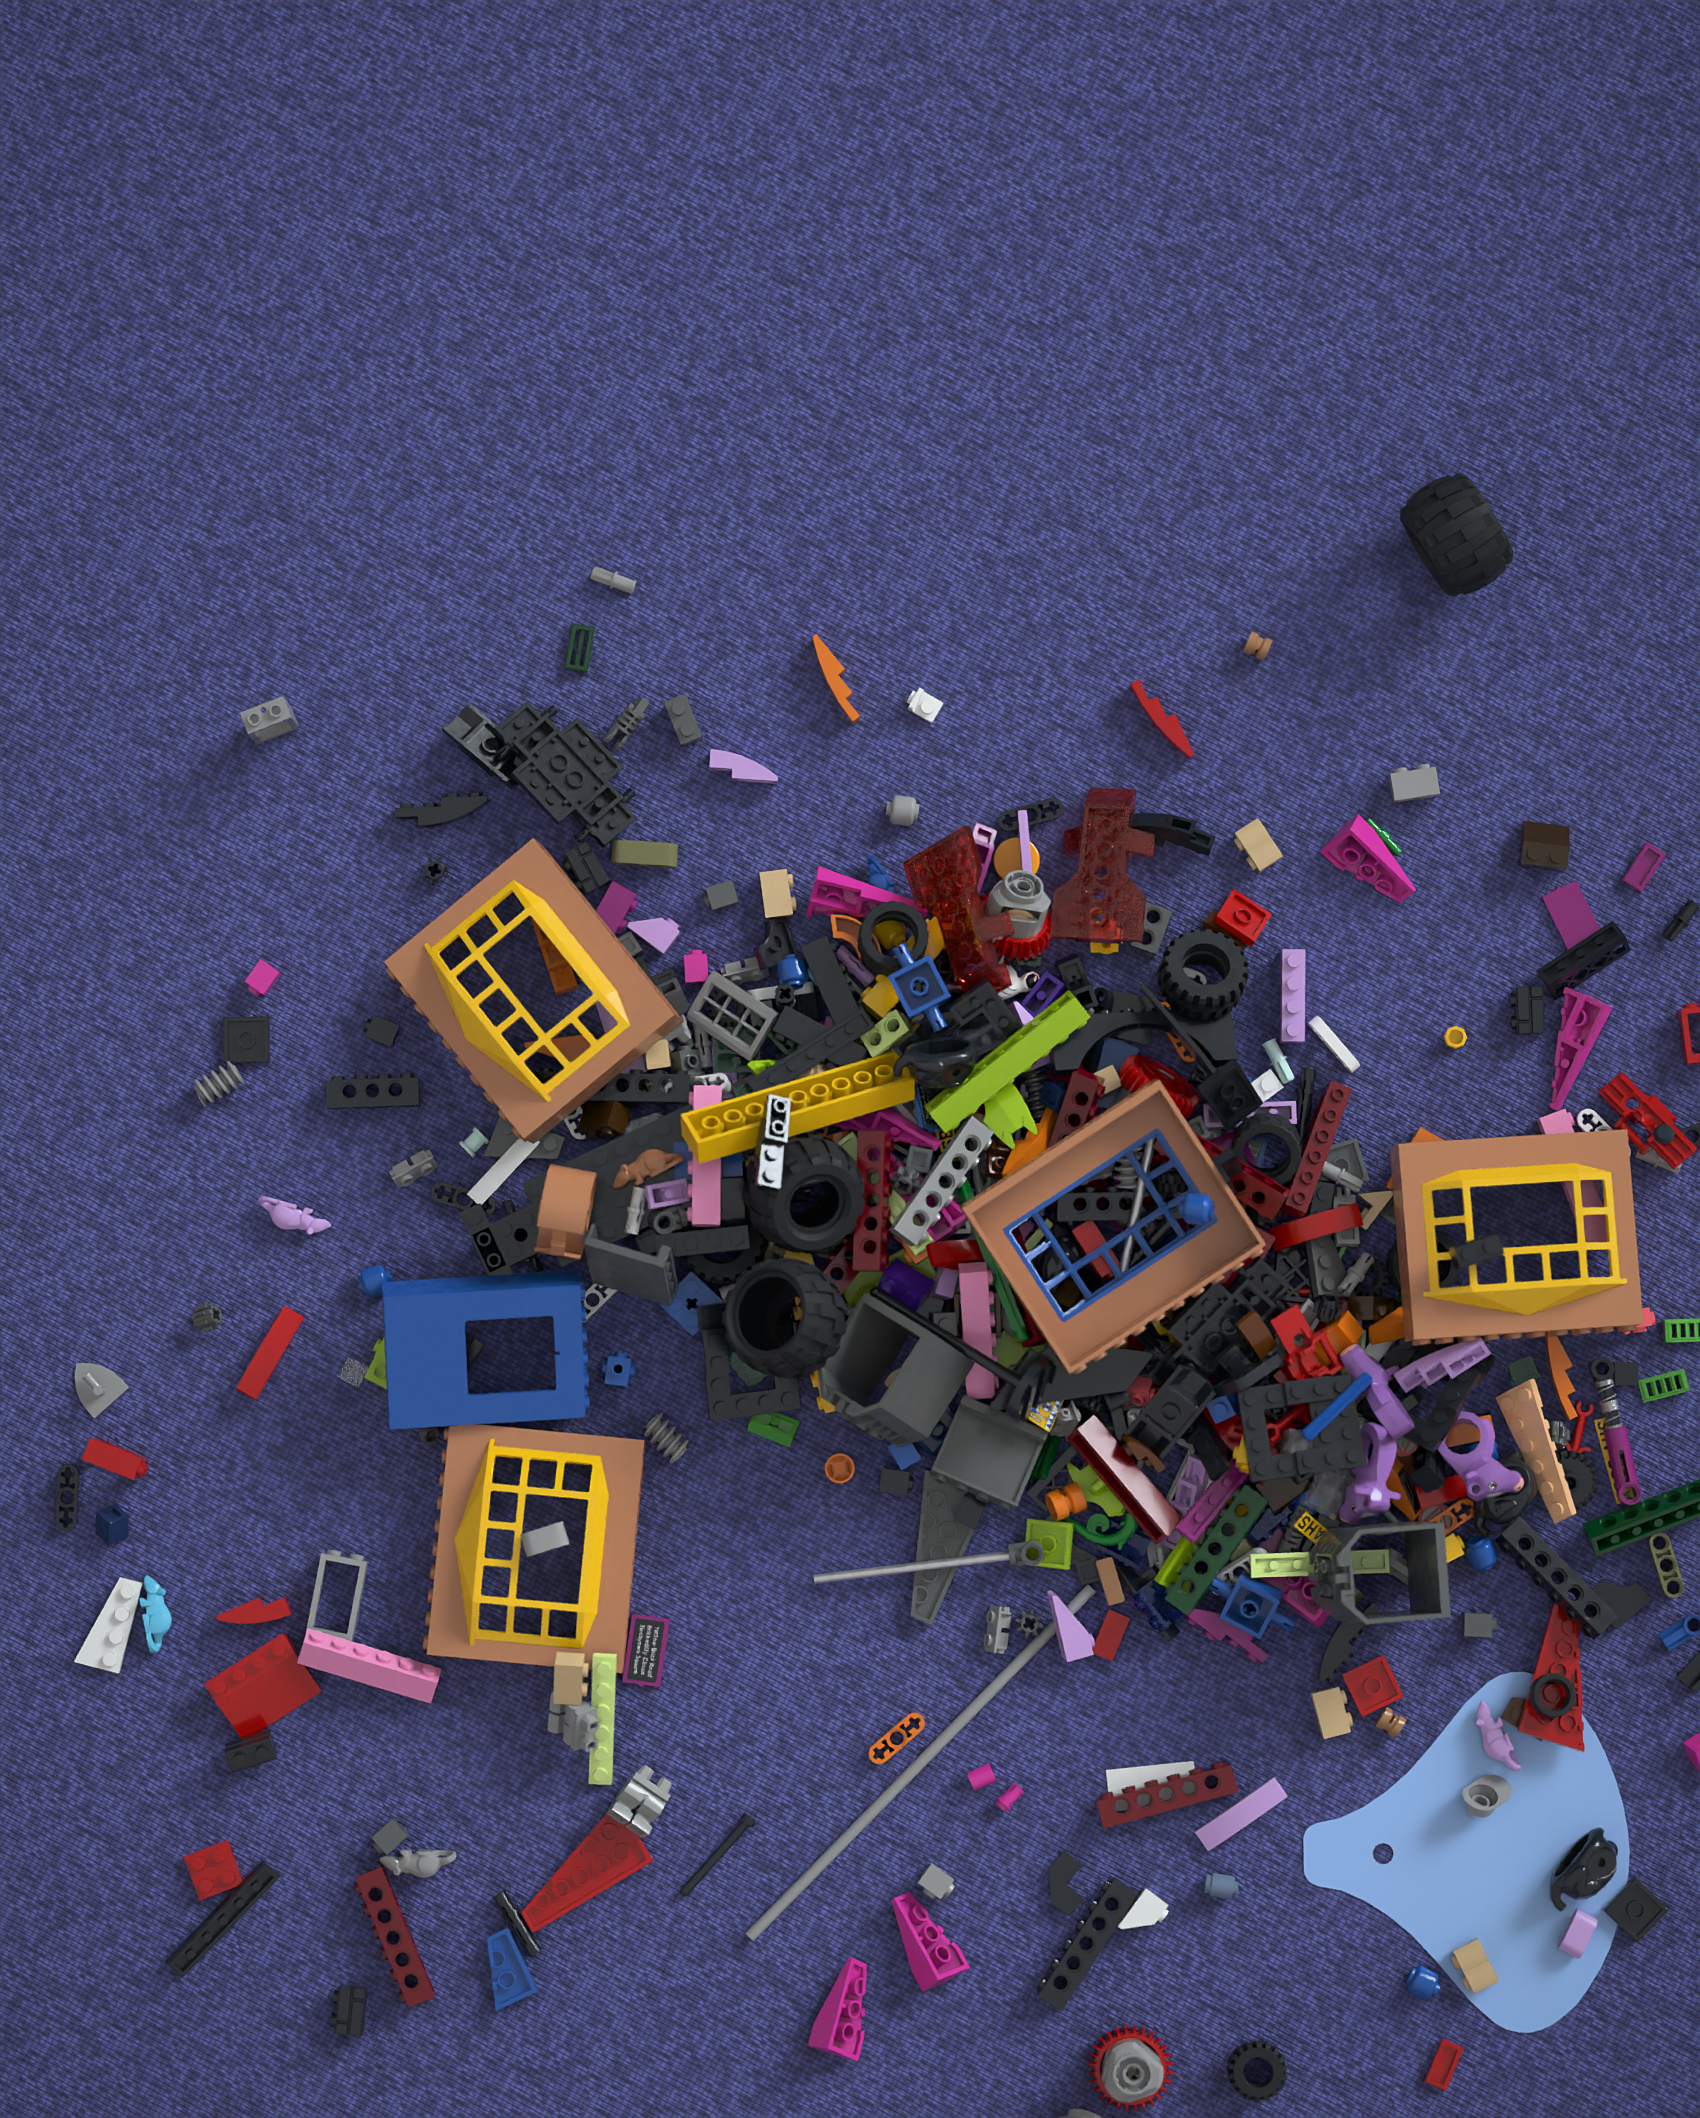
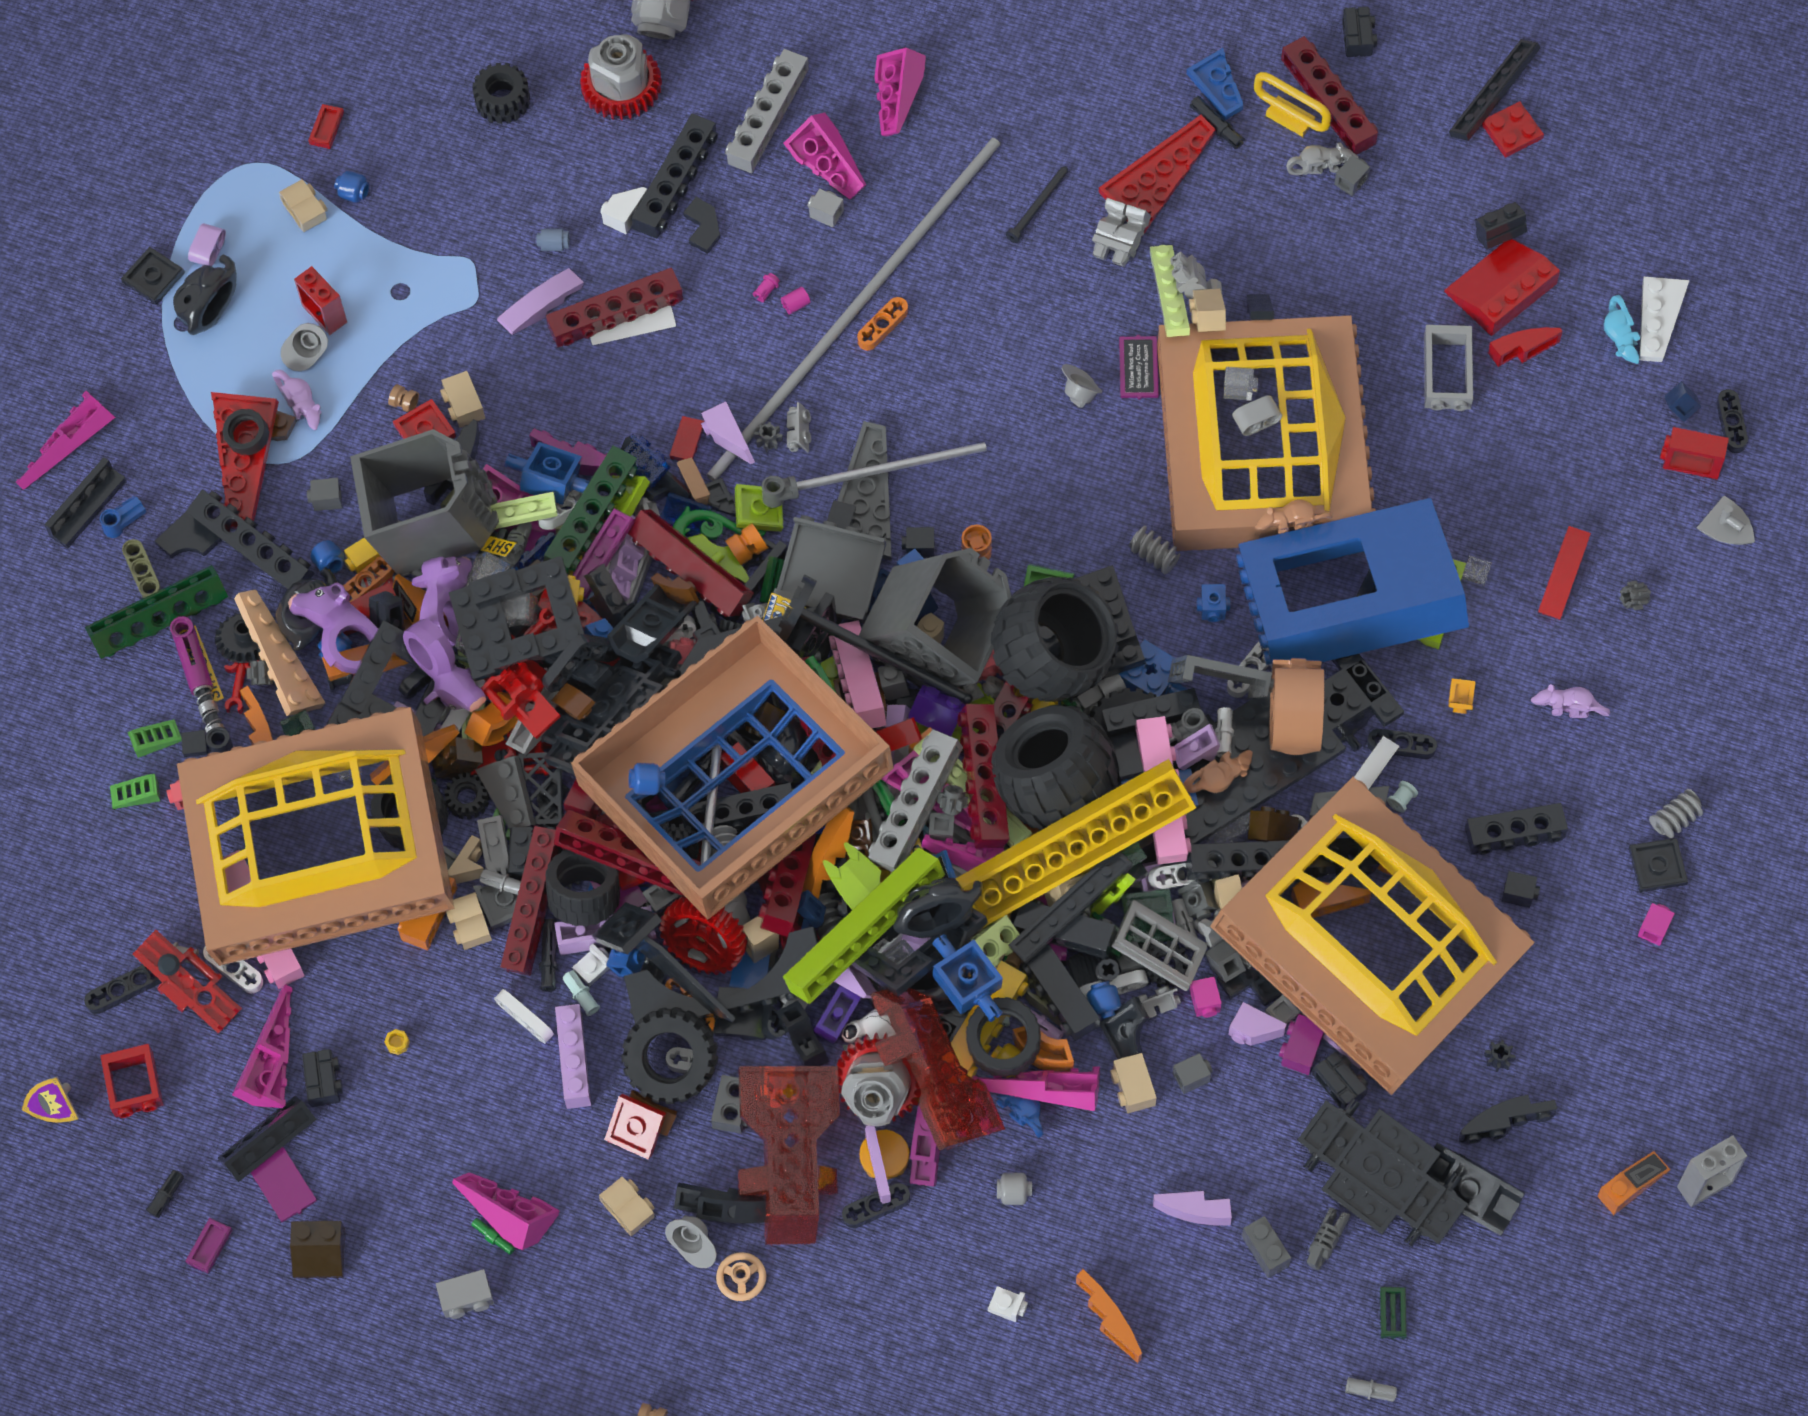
camera: 175 degrees right, 20 degrees down
bright pink brick [297,1628,441,1704] -> none
blue head [357,1265,393,1298] -> none
light grey hinge [389,1149,439,1189] -> none
olive beam [610,840,678,868] -> none
slope [754,1094,791,1192] -> none
red slope [1130,680,1194,759] -> none
black panel [1212,1147,1244,1196] -> none
red slope [1268,1203,1364,1252] -> none
blue axle [1301,1372,1373,1441] -> none
black gear [1313,1294,1342,1323] -> none
light grey pin [1337,1252,1374,1297] -> none
lavender slope [1393,1338,1491,1392] -> none
black brick [1448,1232,1504,1270] -> none
none -> red window [294,266,347,335]
none -> tan brick [446,892,492,950]
none -> light grey piece [665,1215,717,1268]
none -> light nougat piece [716,1252,766,1301]
none -> light grey brick [725,49,809,173]
none -> light grey piece [1061,364,1102,408]
none -> clear brick [1223,367,1258,400]
none -> black tile [1246,294,1274,320]
none -> yellow bar [1254,72,1331,137]
none -> nougat animal [1255,499,1333,534]
none -> light orange bracket [1448,678,1476,714]
none -> orange slope [1597,1151,1671,1215]

